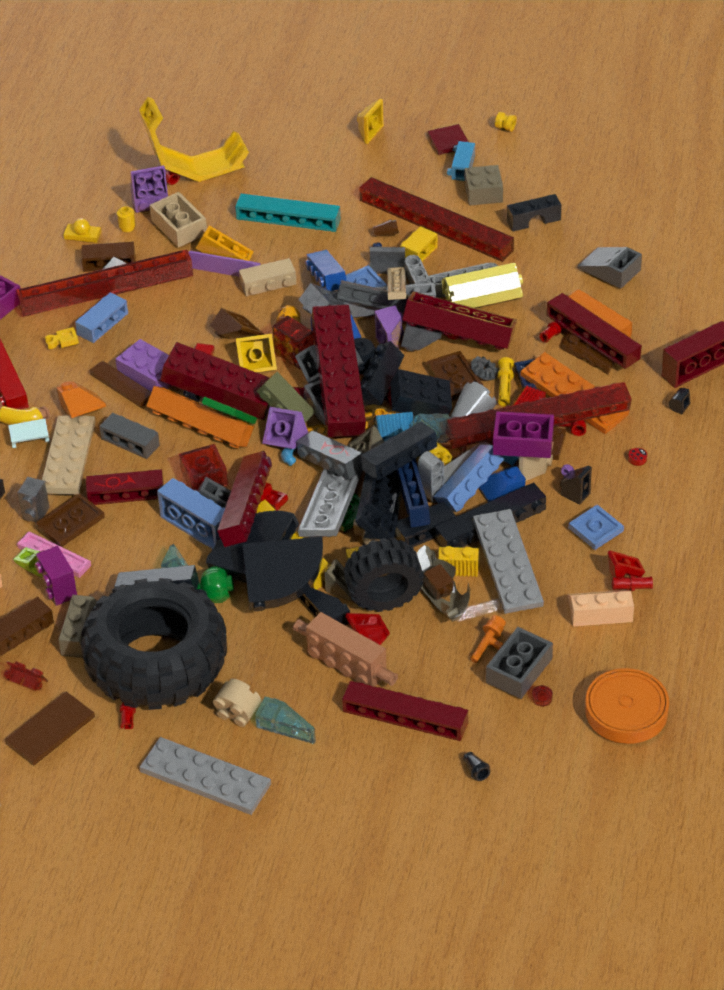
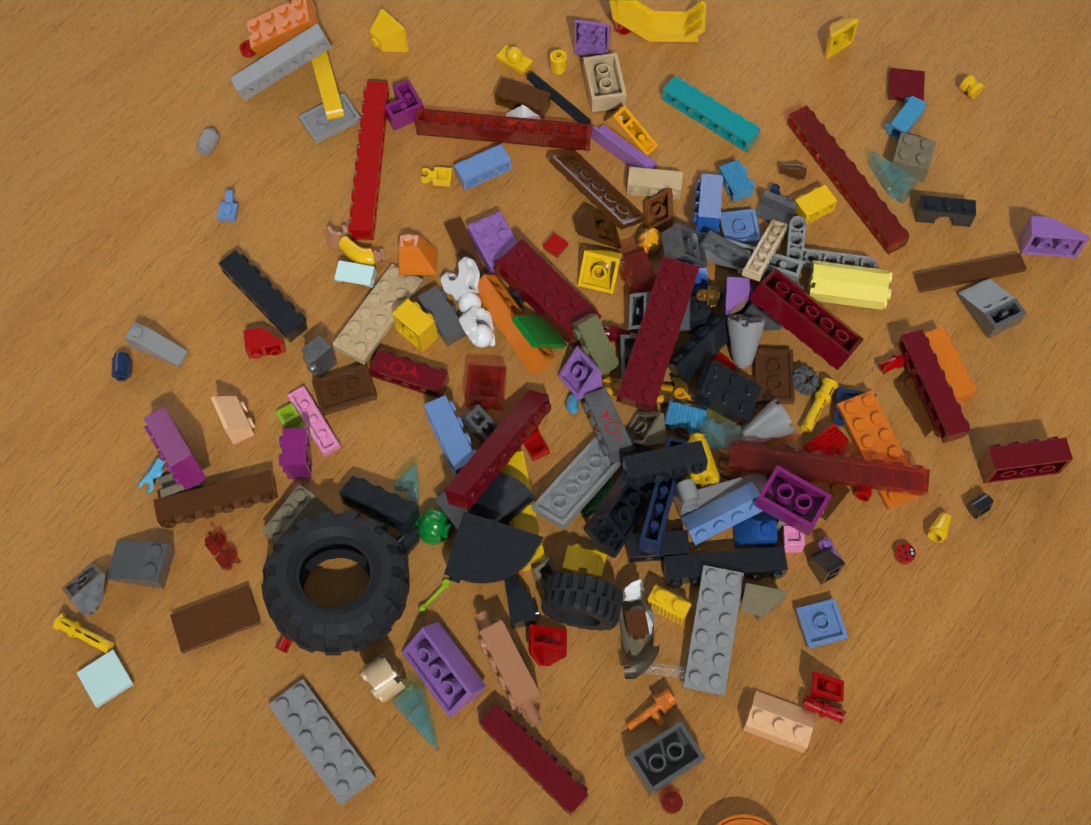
camera: 25 degrees right, 20 degrees up
none -> yellow brick [392,299,438,353]
none -> medium lavender slope [402,622,487,717]
none -> lime hinge [418,579,450,612]
none -> white piece [441,257,495,348]
none -> black axle [527,71,591,128]
none -> reddish brown plate [549,149,646,230]
none -> dark orange slope [643,188,674,233]
none -> pearl gold hinge [696,286,723,305]
none -> dark azure brick [718,160,755,203]
none -> light grey cone [727,315,765,368]
none -> dark tan slope [740,583,787,621]
none -> bright pink panel [783,526,805,552]
none -> clear light blue slope [868,151,918,203]
none -> reddish brown tile [914,253,1027,293]
none -> yellow cone [928,512,951,543]
none -> medium lavender slope [1020,215,1089,258]

